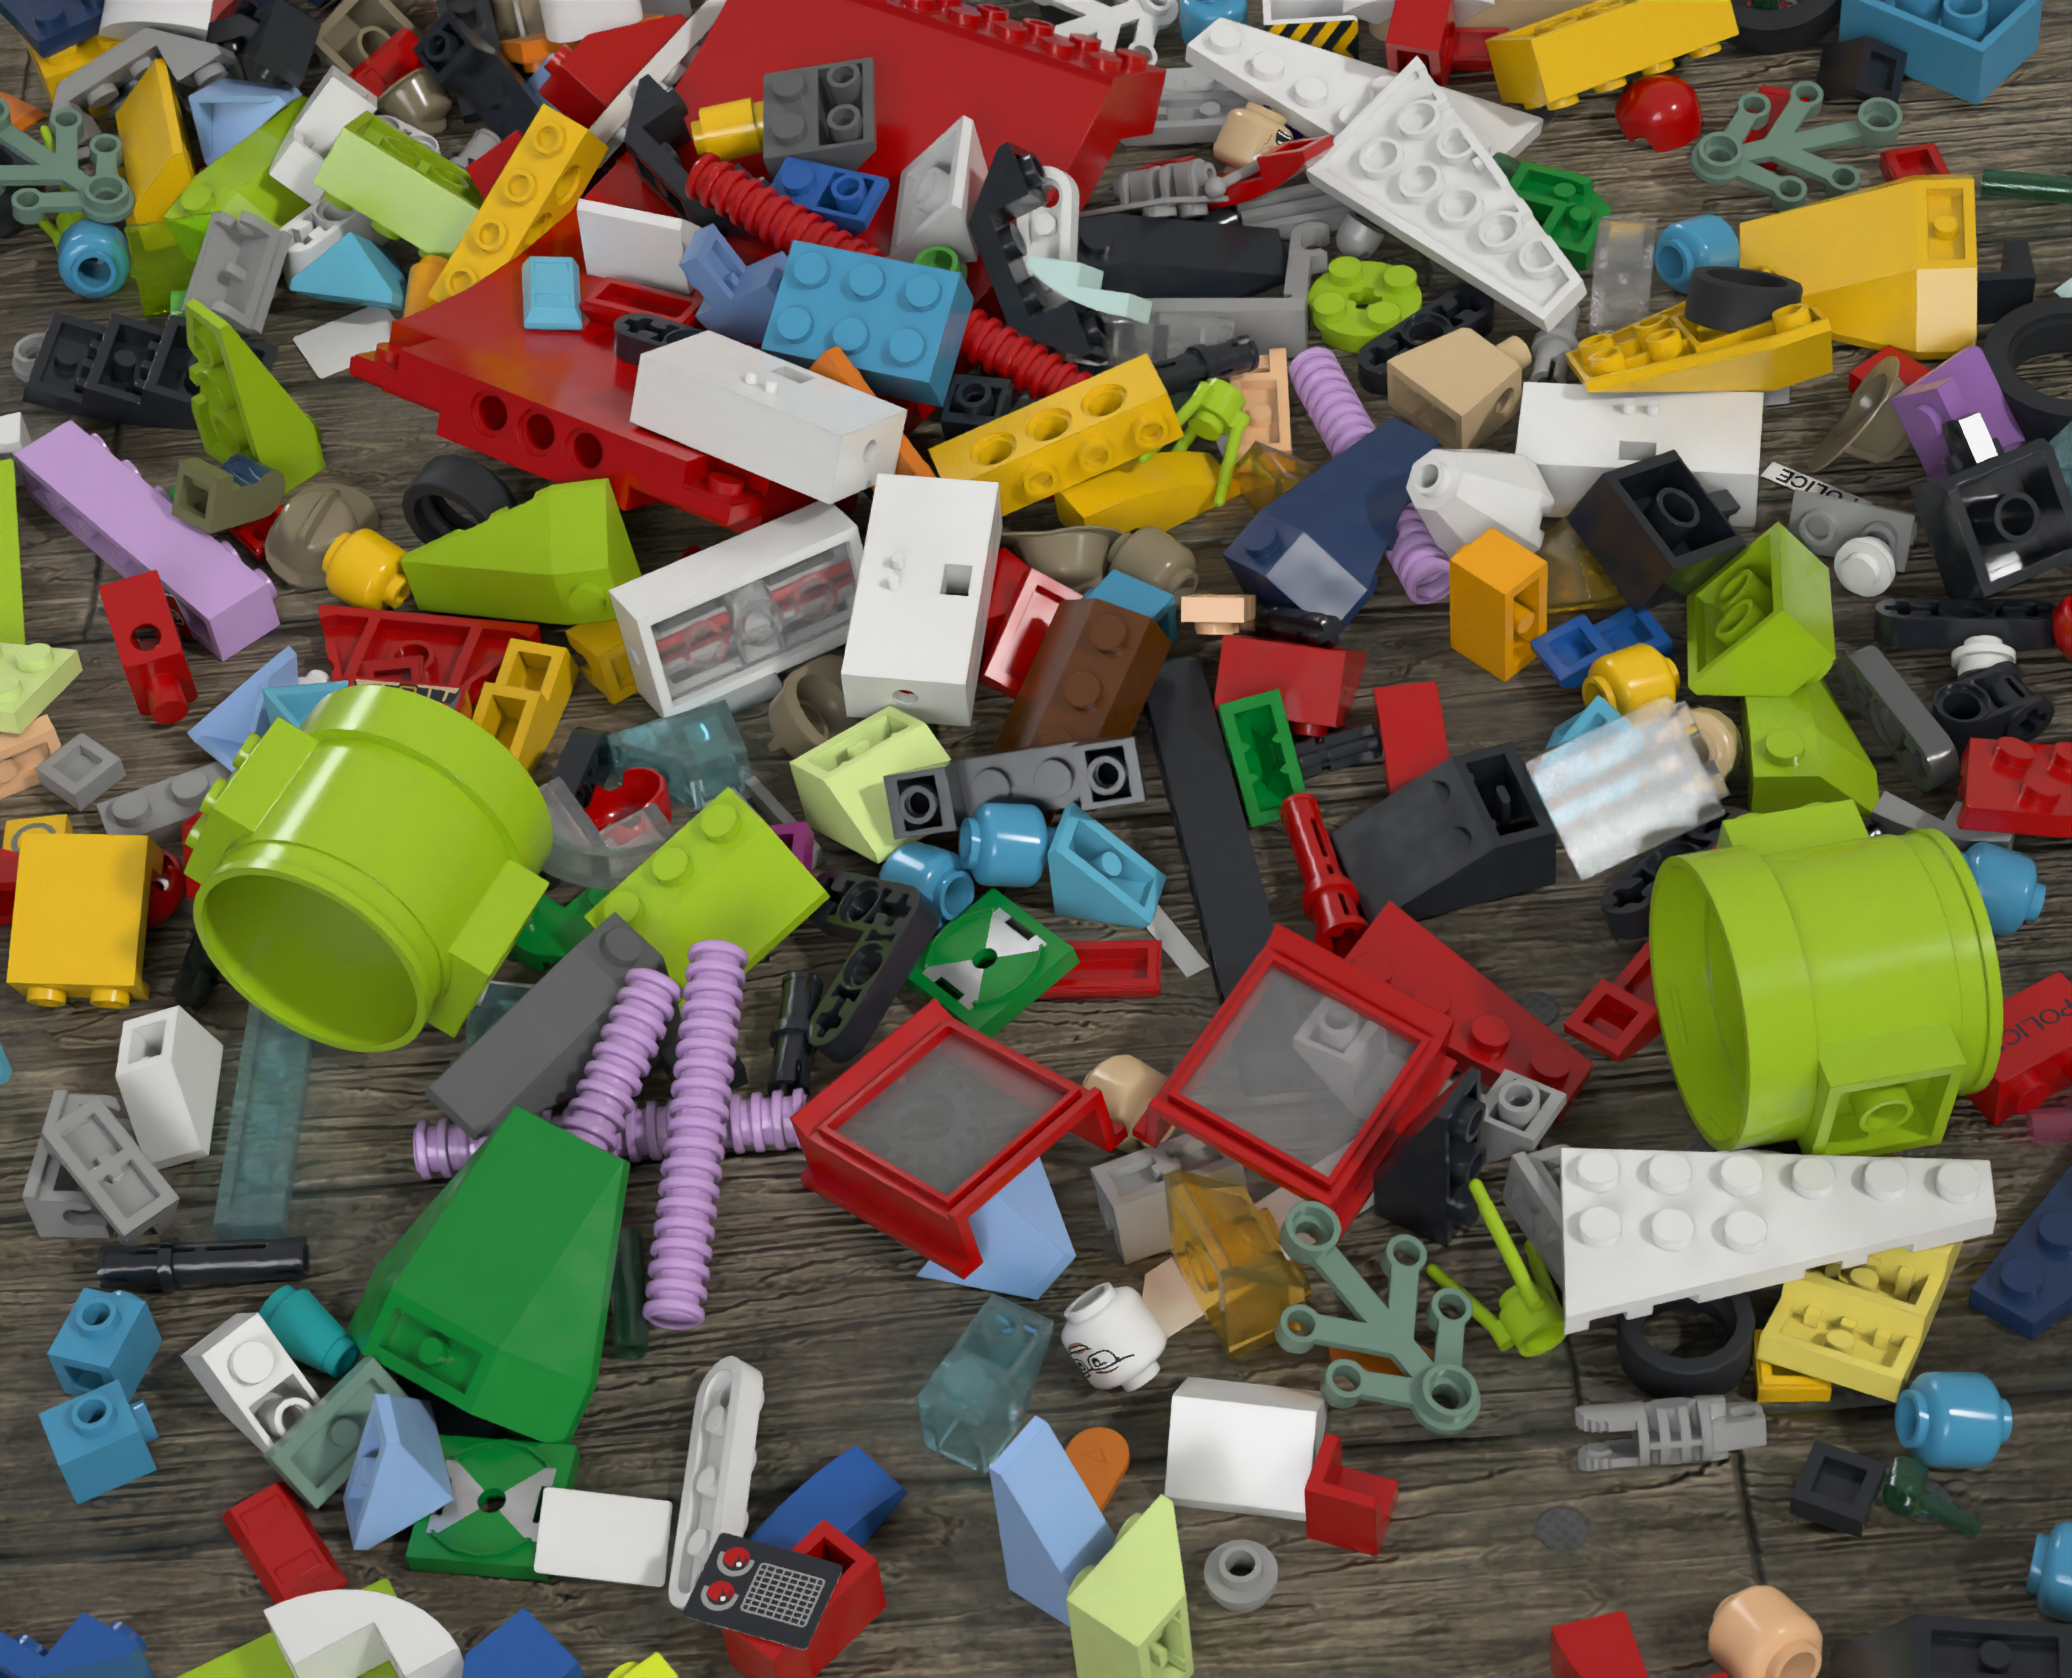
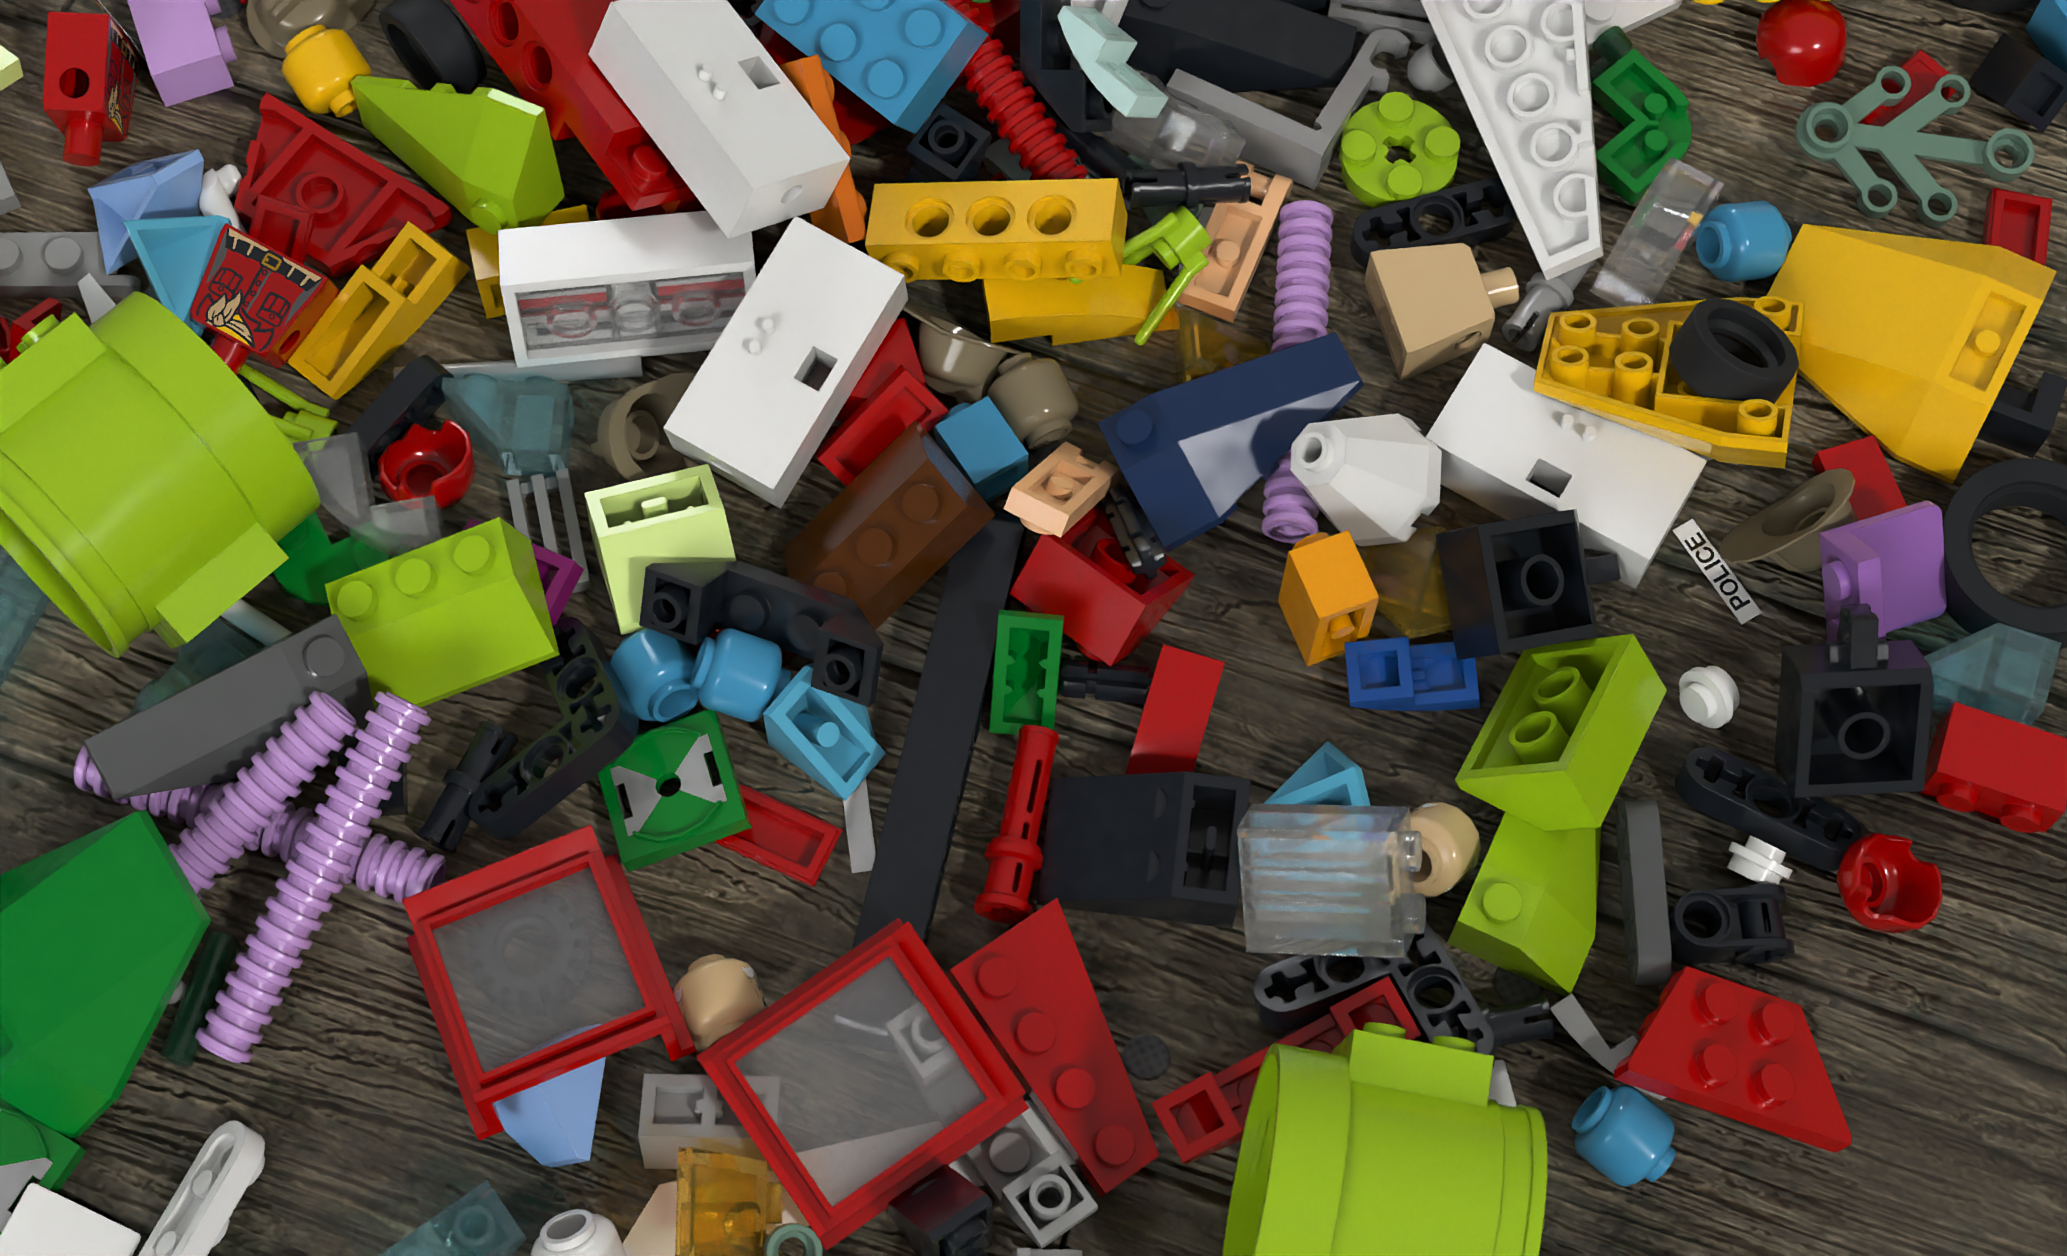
camera: 15 degrees right, 20 degrees up
yellow head [1582,643,1680,729] -> none
light grey hinge [1788,489,1919,573] -> none

